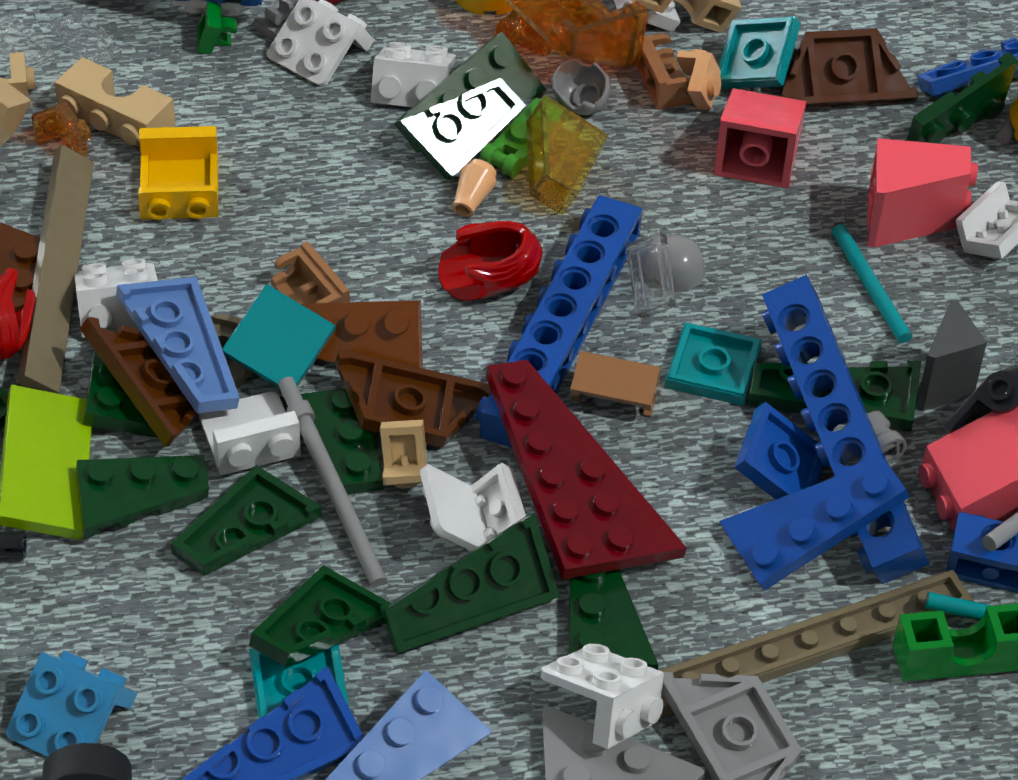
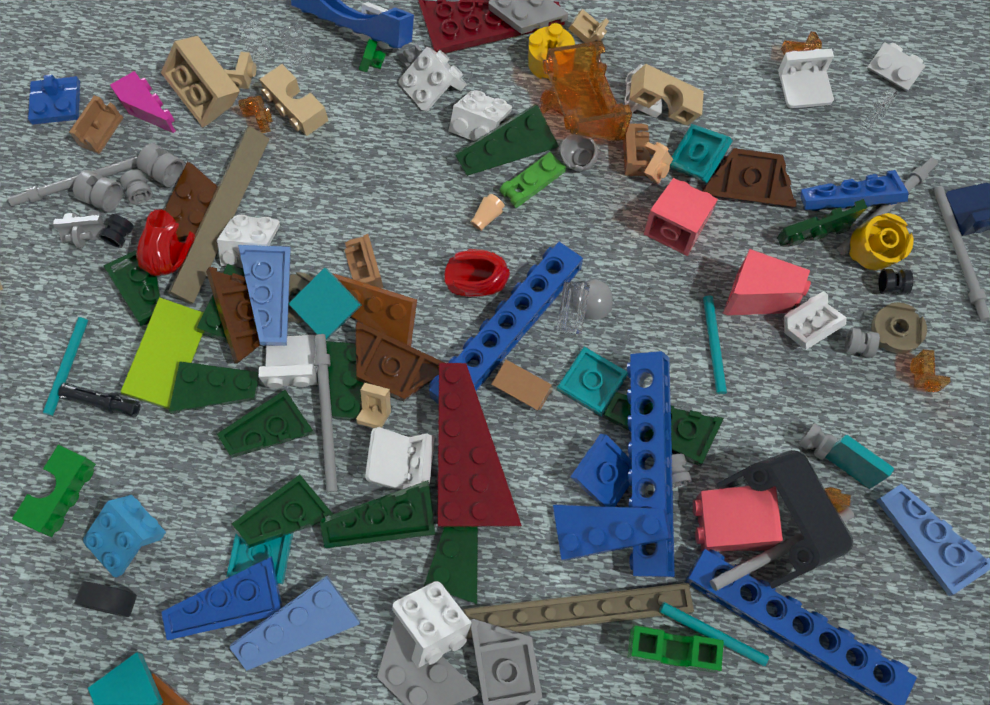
camera: 20 degrees right, 20 degrees up
yellow panel [138,126,218,220] -> none
wing [396,78,526,180] -> none
clear yellow slope [526,95,608,215] -> none
dark grey slope [915,300,987,411] -> none

